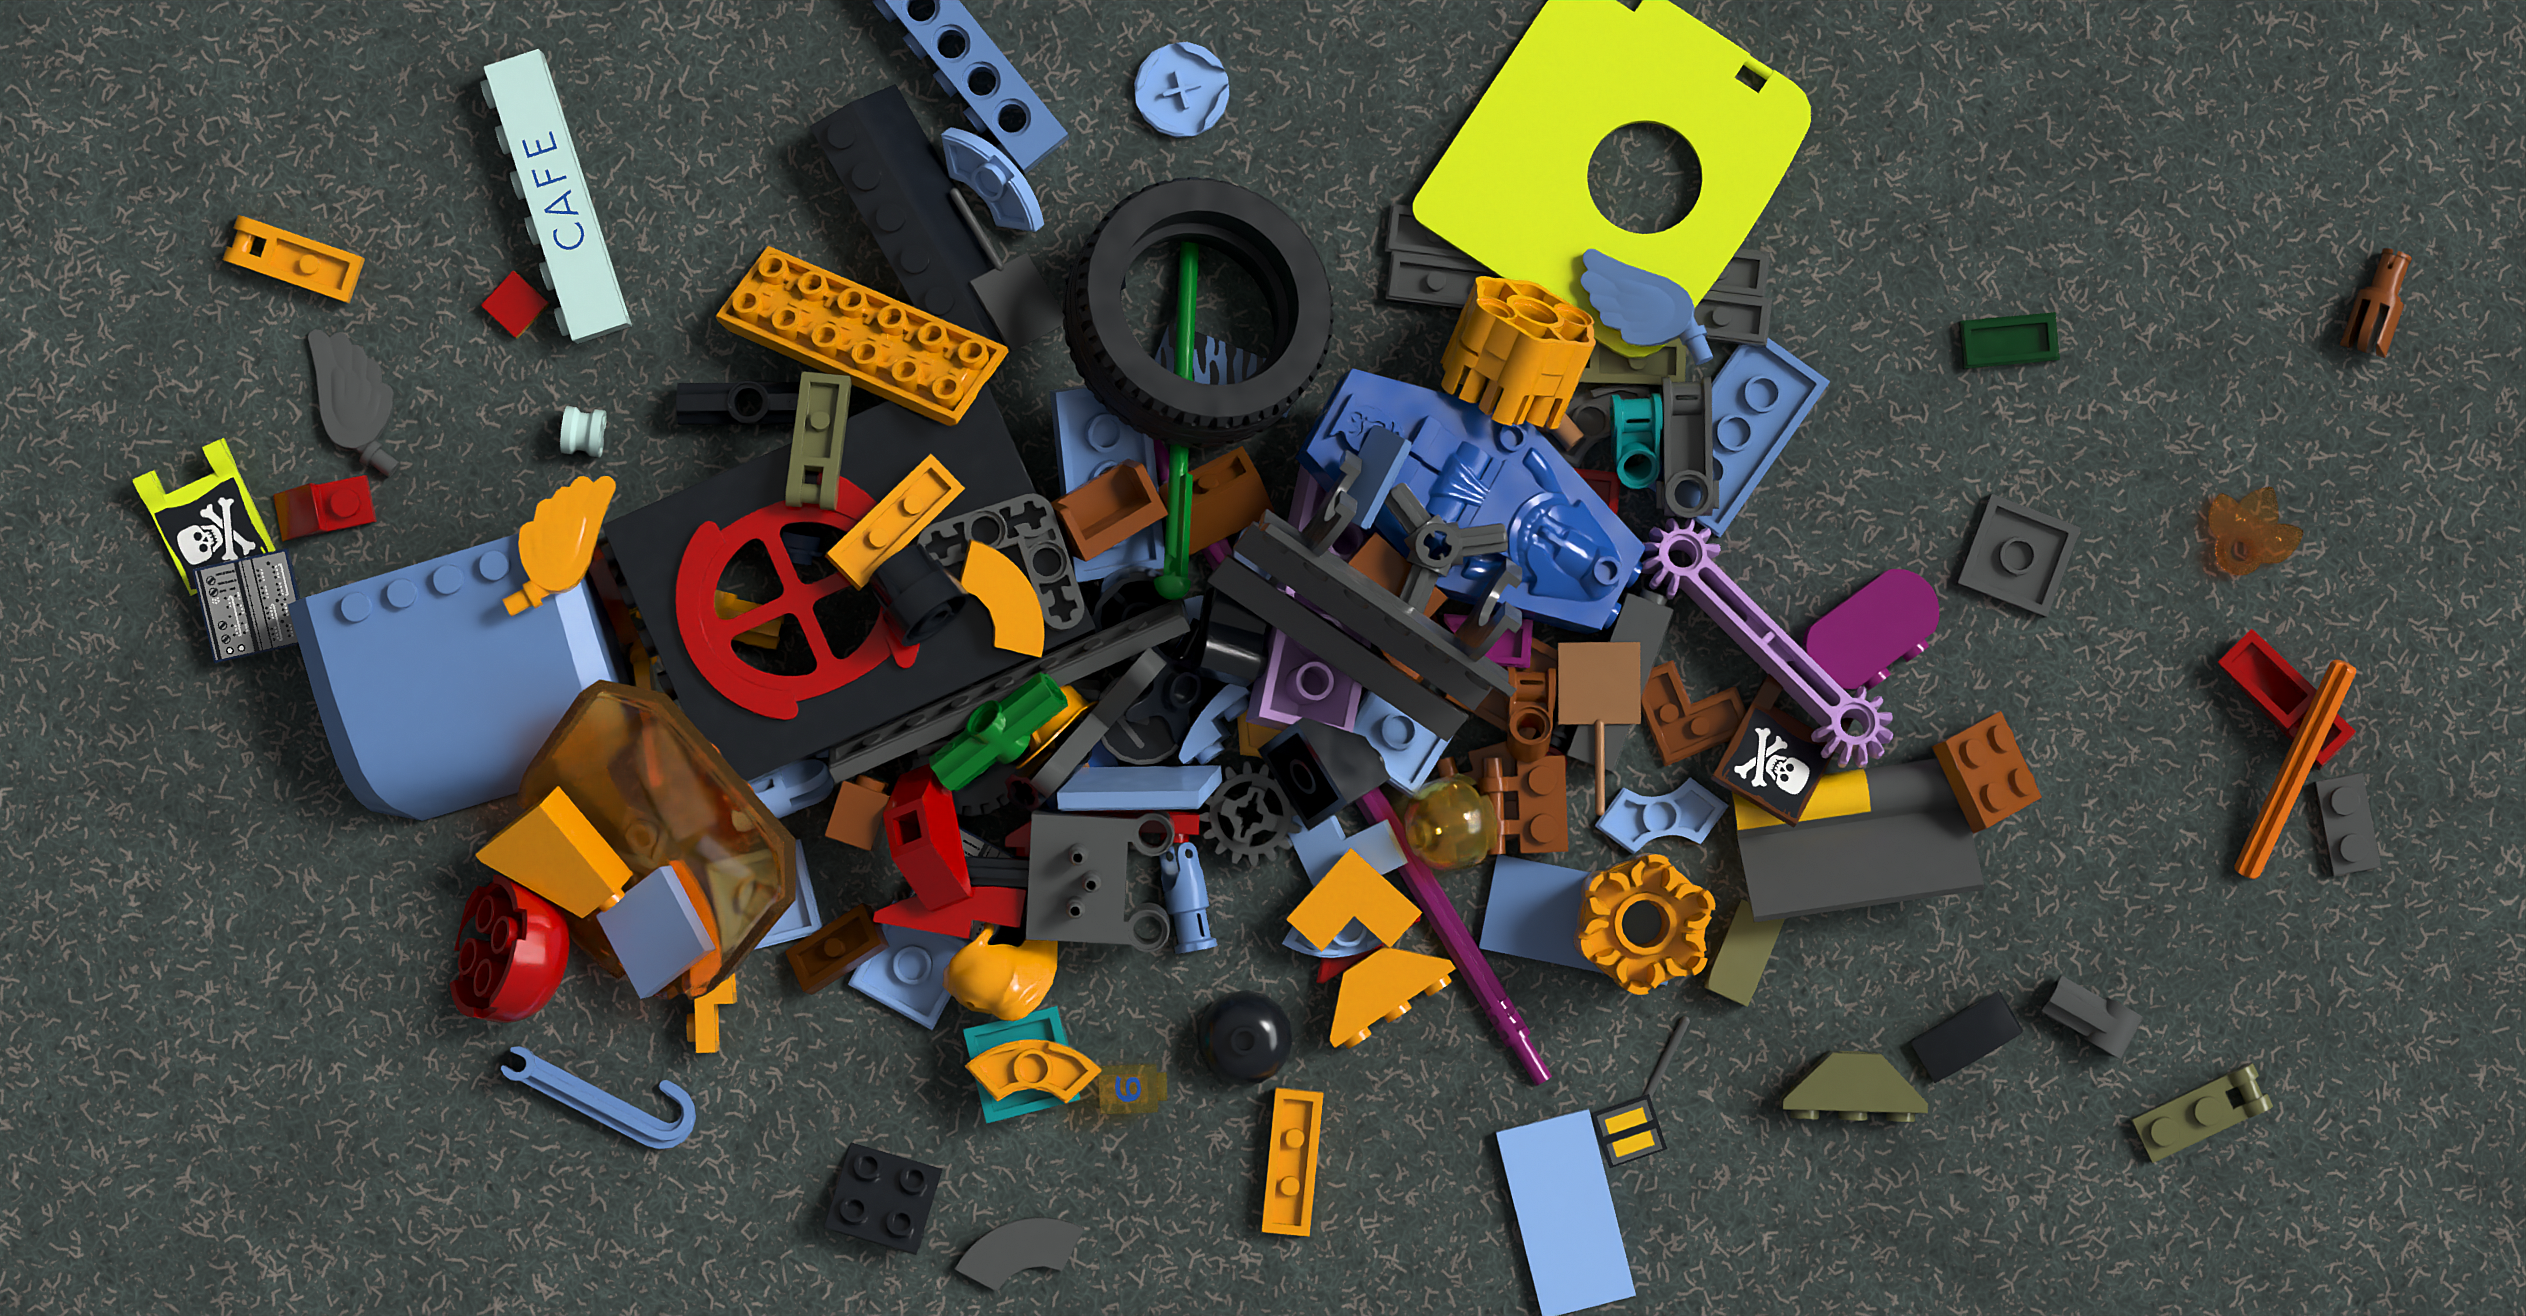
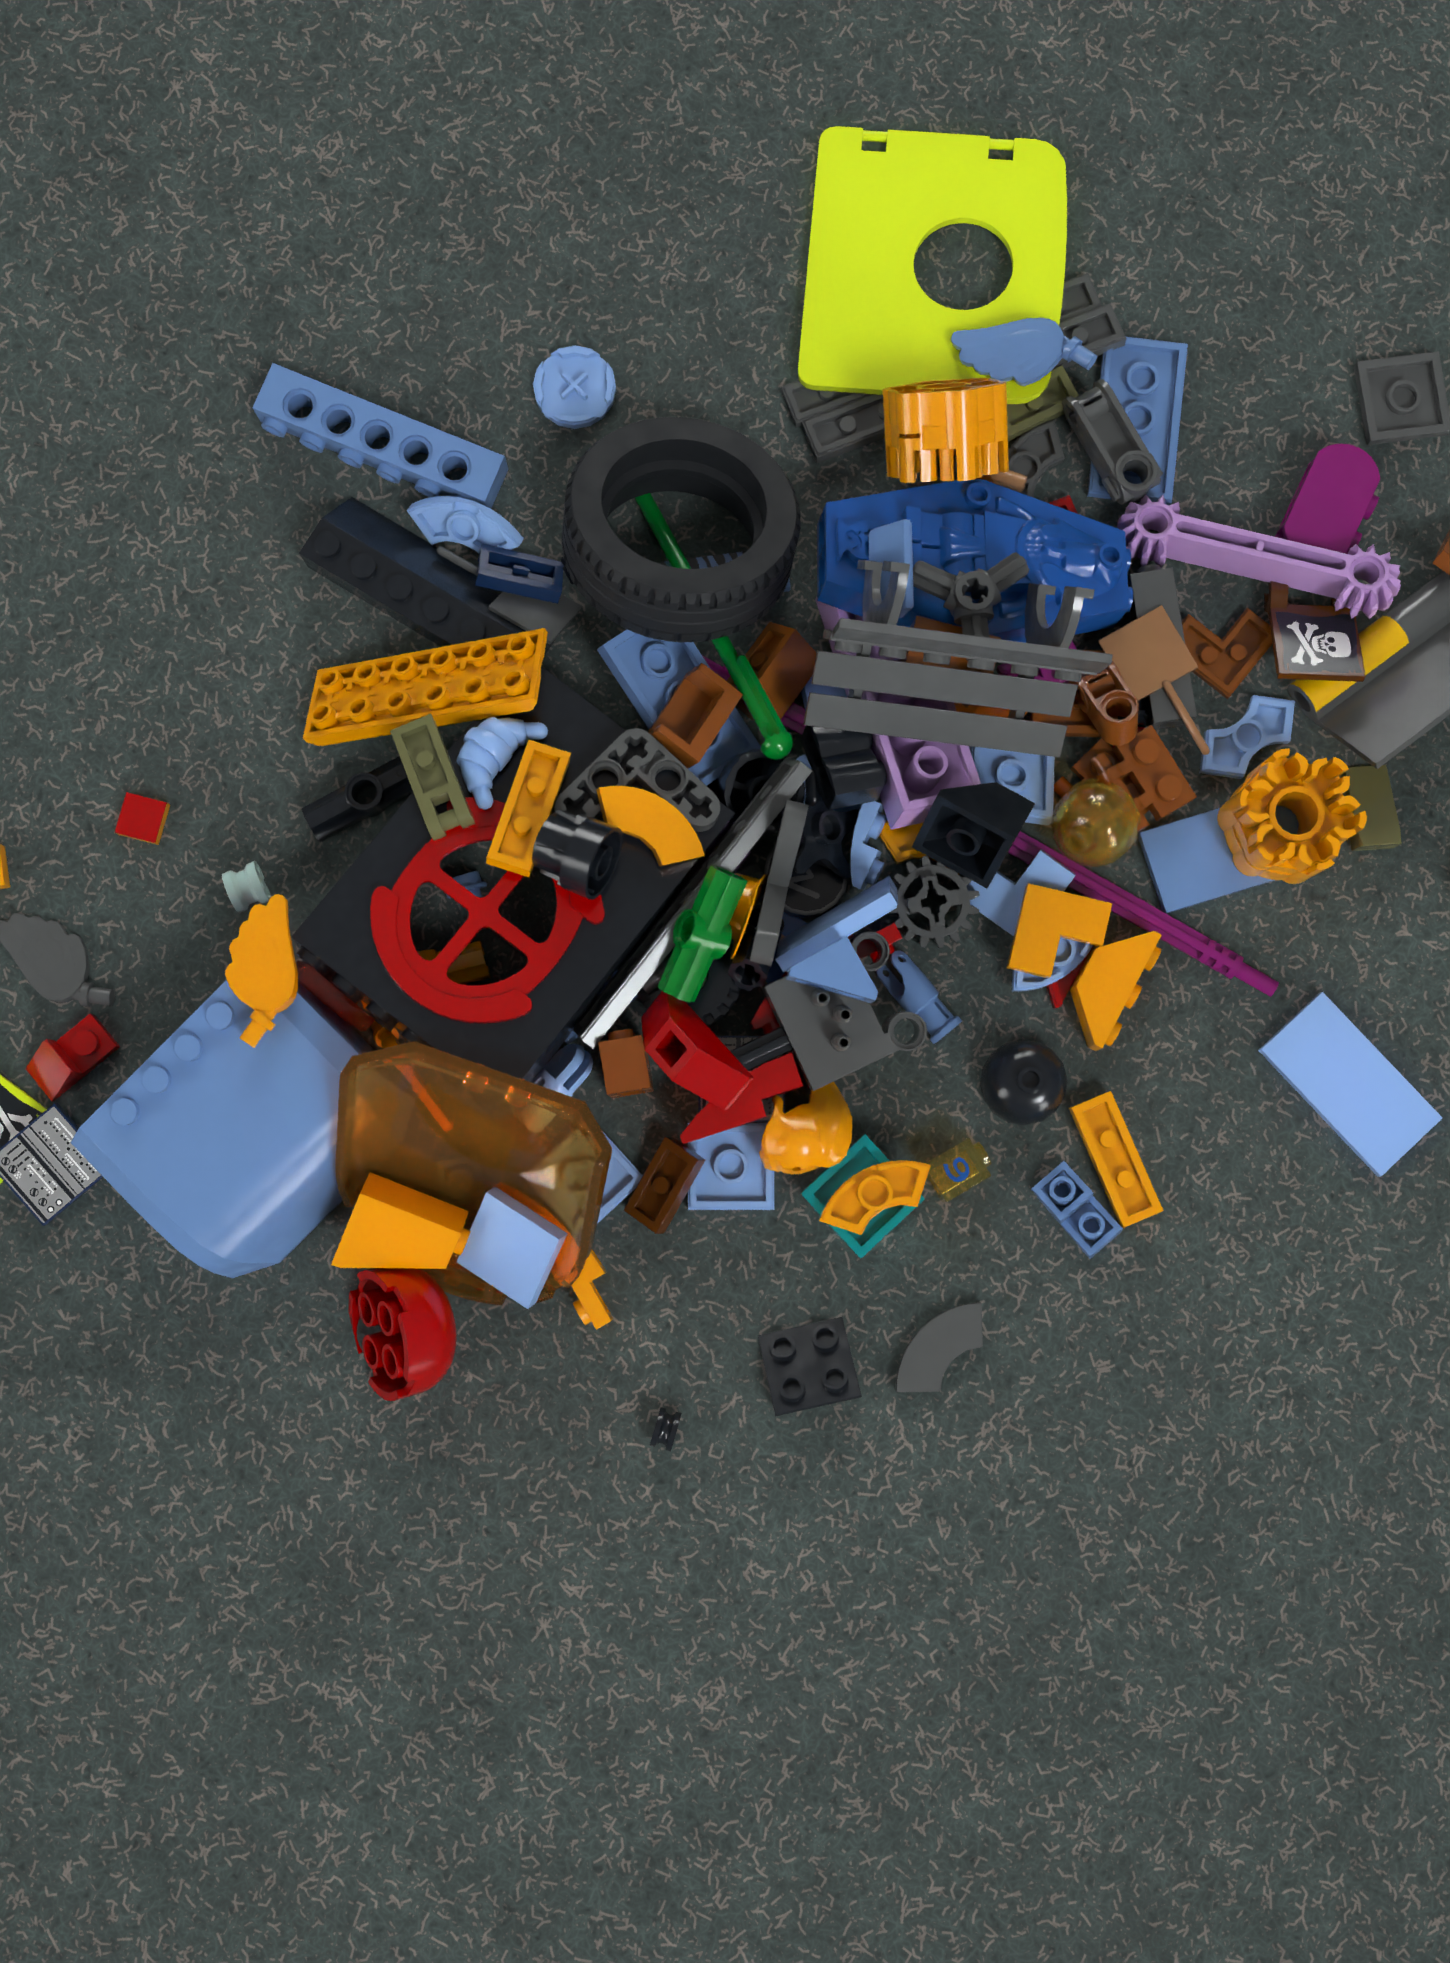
camera: 30 degrees left, 5 degrees down
light aqua brick [480,49,632,344] -> none
medium blue piece [501,1046,696,1149] -> none
piece [1591,1016,1690,1168] -> none
teal piece [1609,393,1663,489] -> none
dark green tile [1959,312,2060,369] -> none
none -> light blue piece [456,717,548,810]
none -> dark blue tile [475,544,564,604]
none -> black bush [650,1407,682,1452]
none -> medium blue slope [786,936,878,1003]
none -> medium blue slope [1031,1161,1123,1259]

